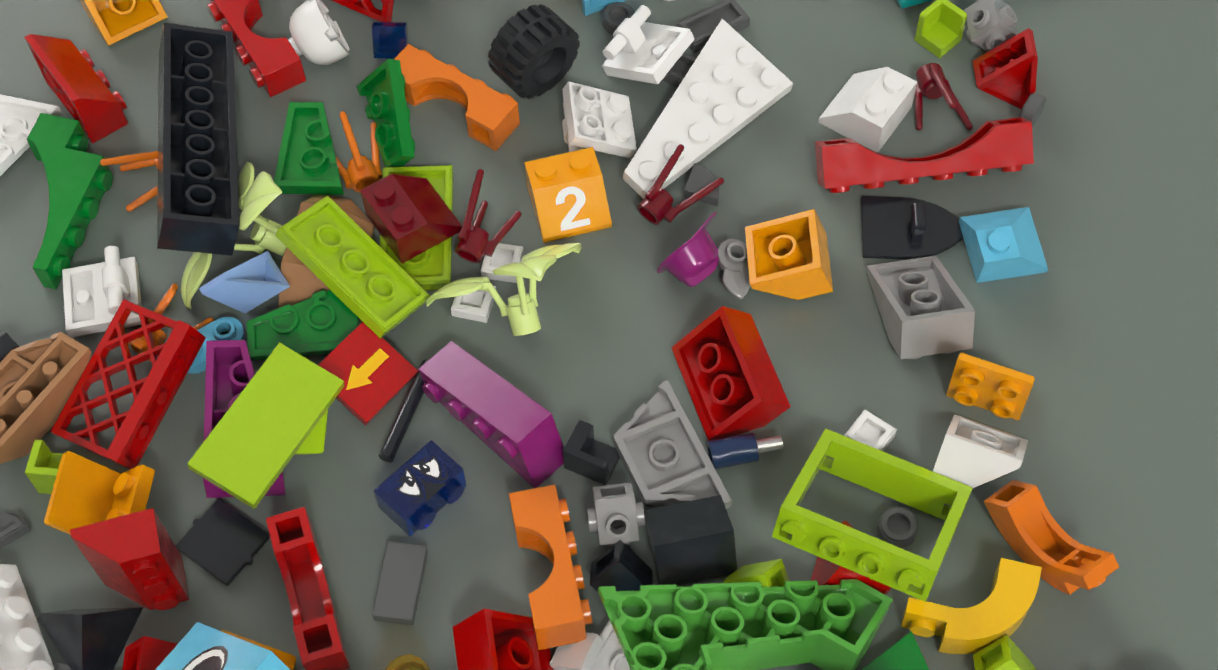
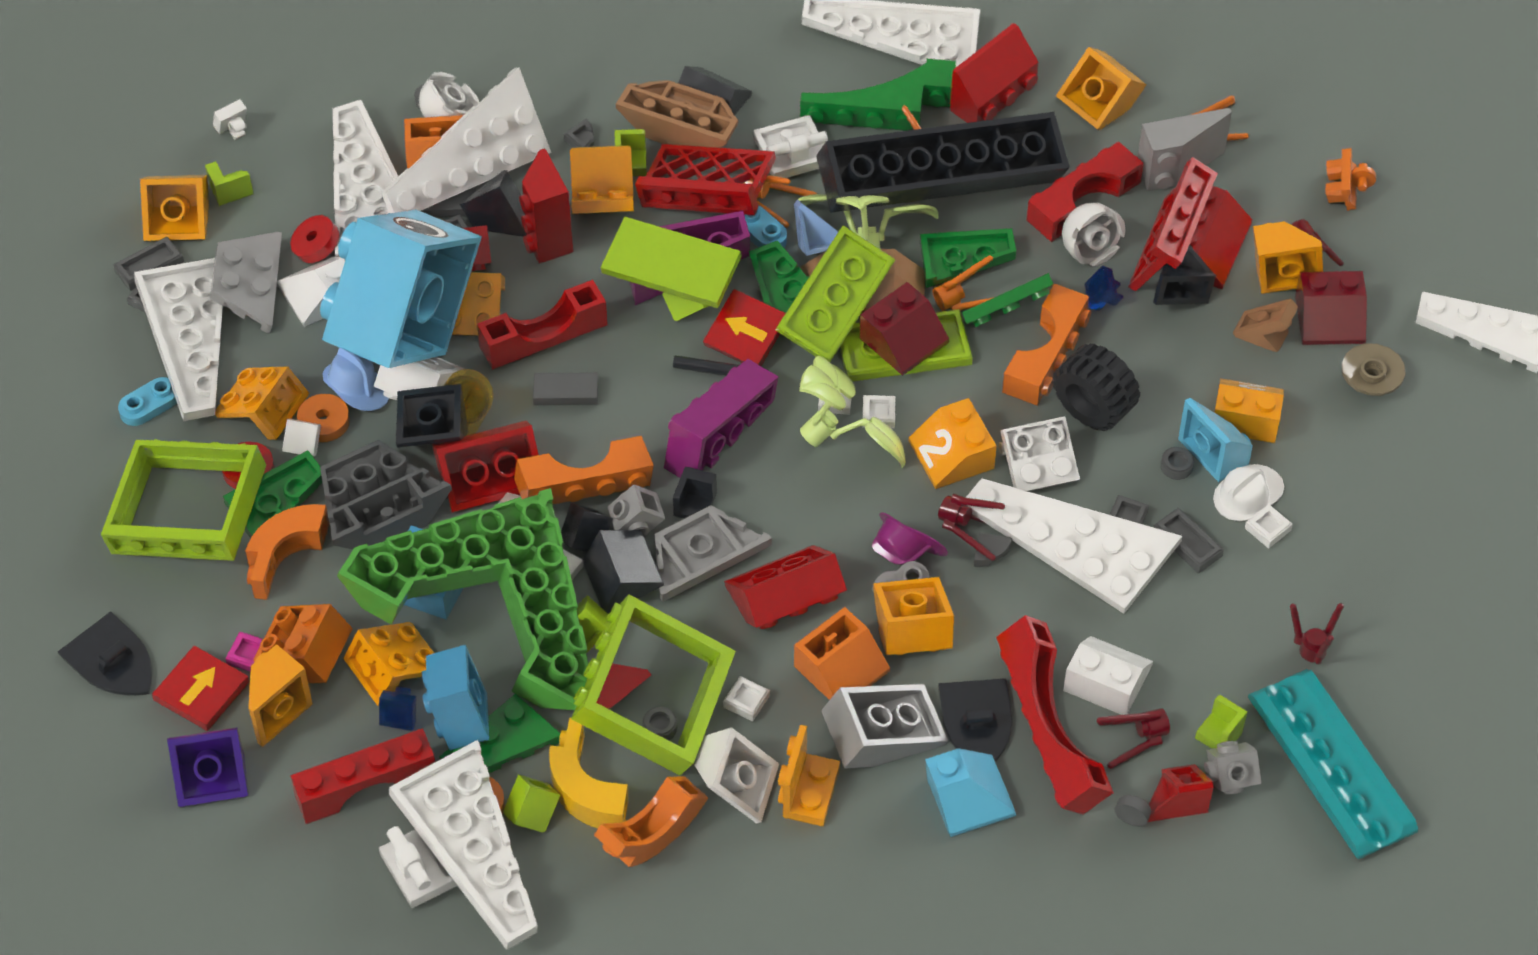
camera: 80 degrees right, 5 degrees down
black piece [176,498,270,586] -> none
clear blue brick [374,440,467,537] -> none
dark red plant [455,169,522,263] -> none
white plate [602,5,694,84] -> none
dark blue piece [707,433,783,469] -> none
none -> orange slope [794,607,890,700]

